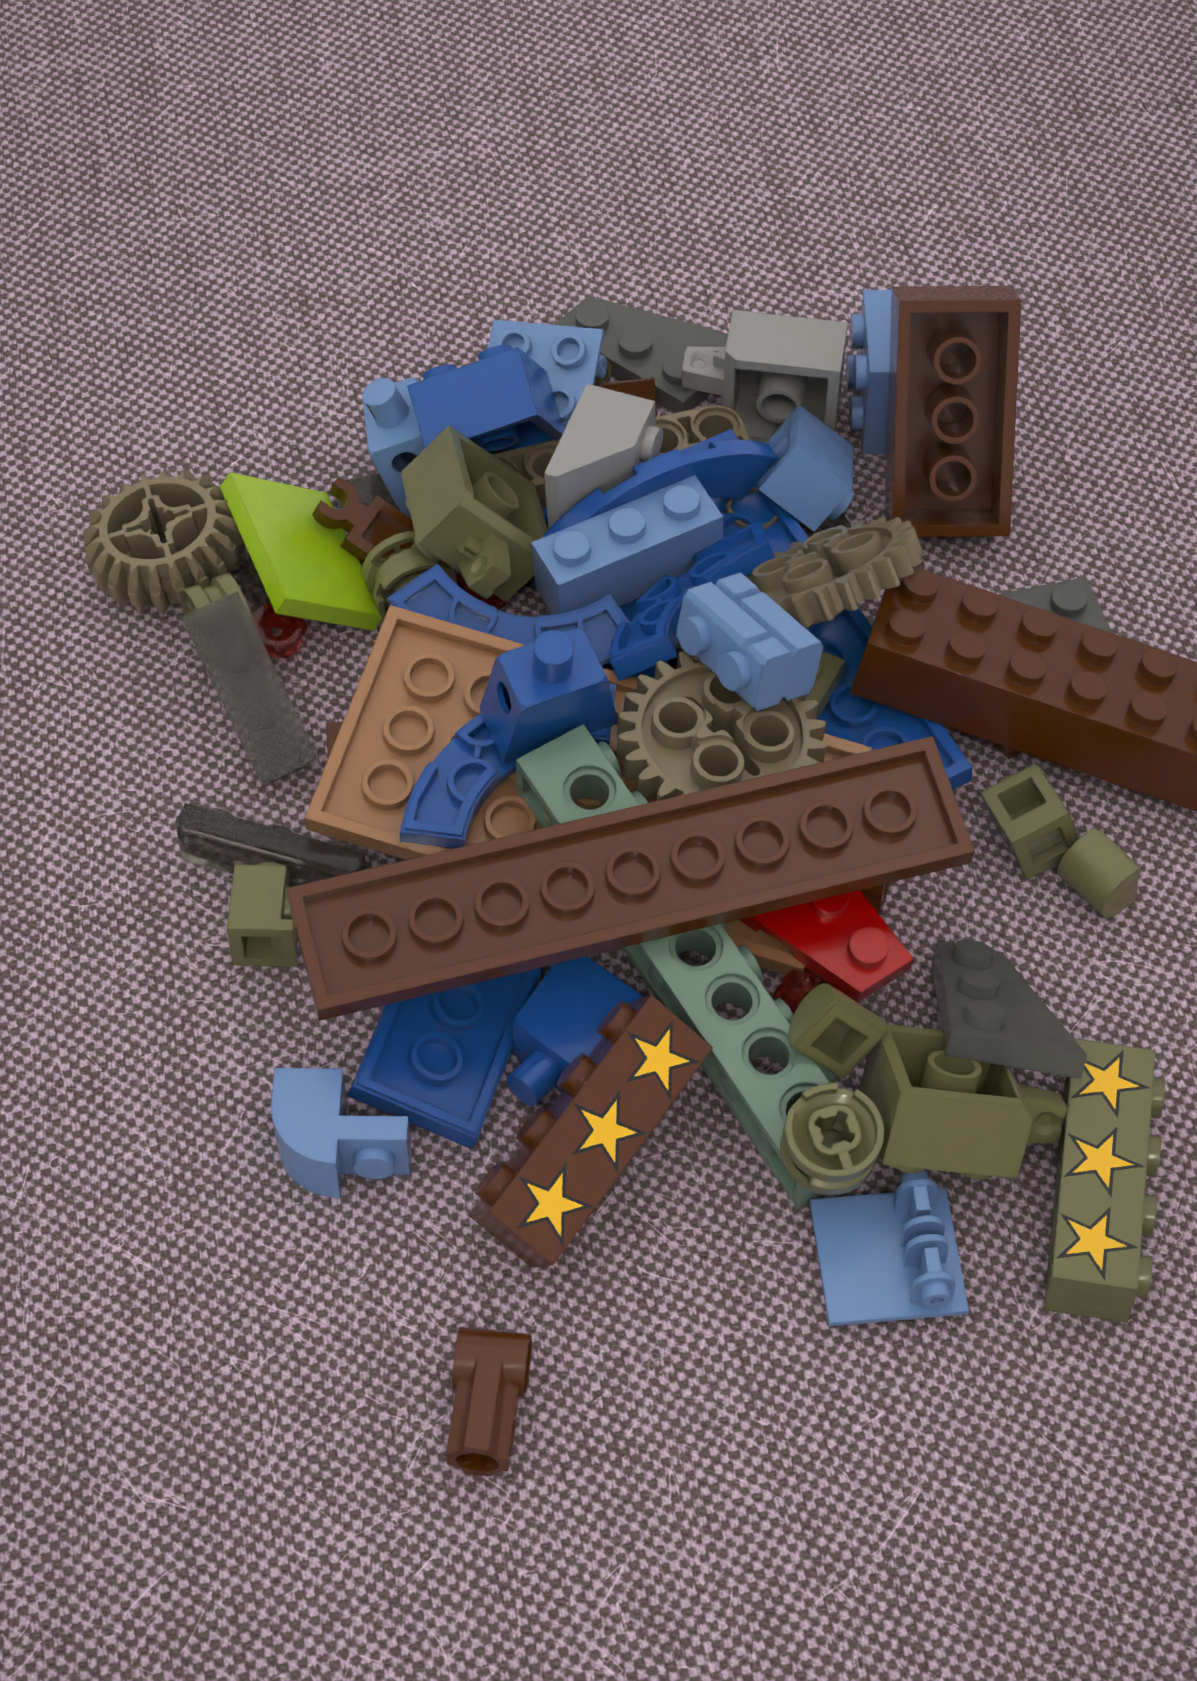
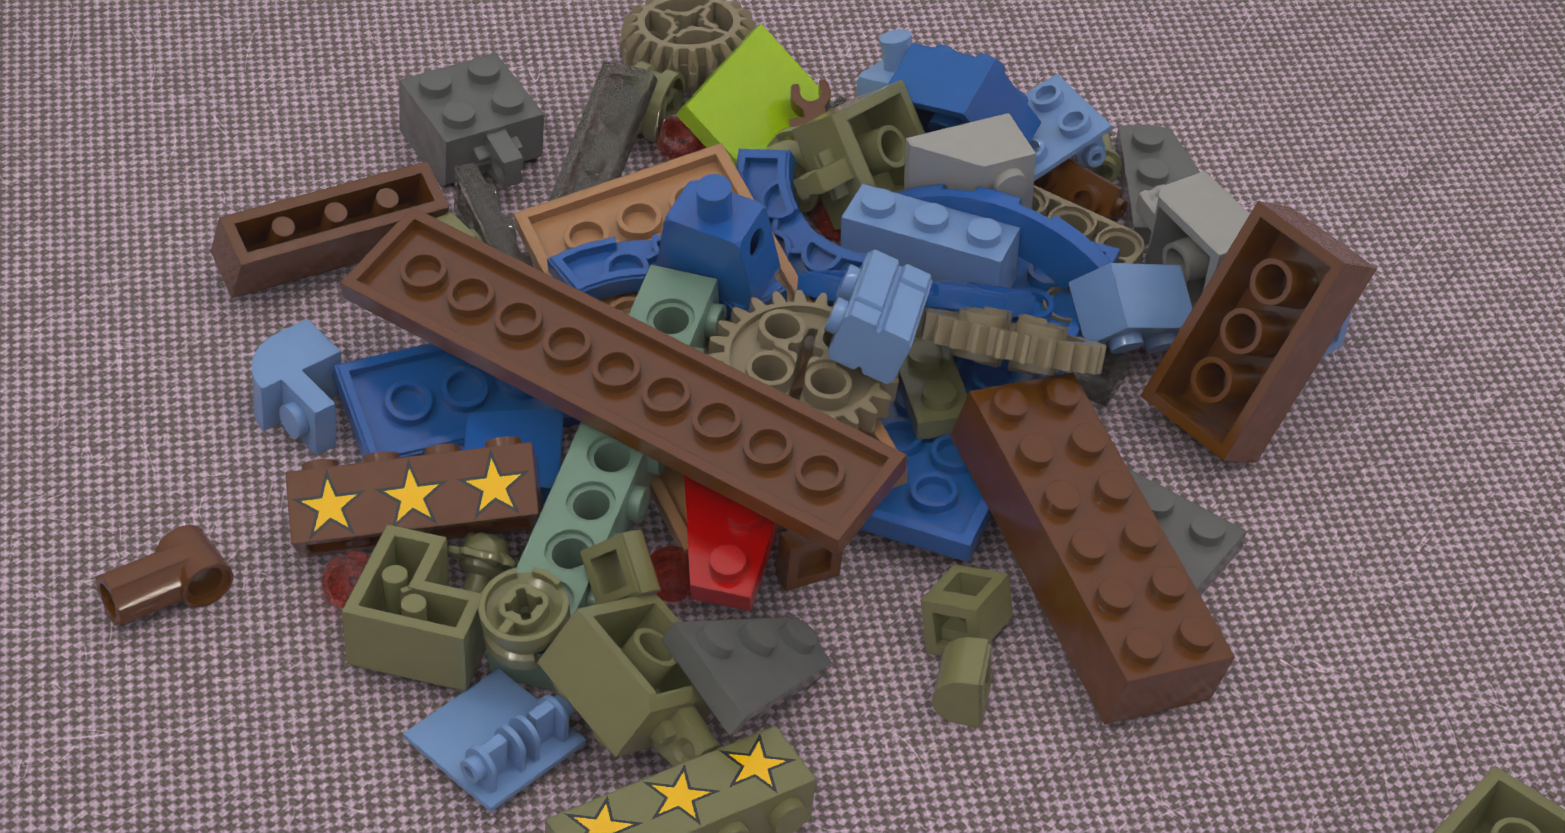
camera: 45 degrees right, 10 degrees down
none -> reddish brown brick [210,161,449,298]
none -> clear red plate [322,551,370,608]
none -> olive brick [342,524,486,691]
none -> dark grey hinge [399,53,544,188]
none -> olive plant [447,532,518,593]

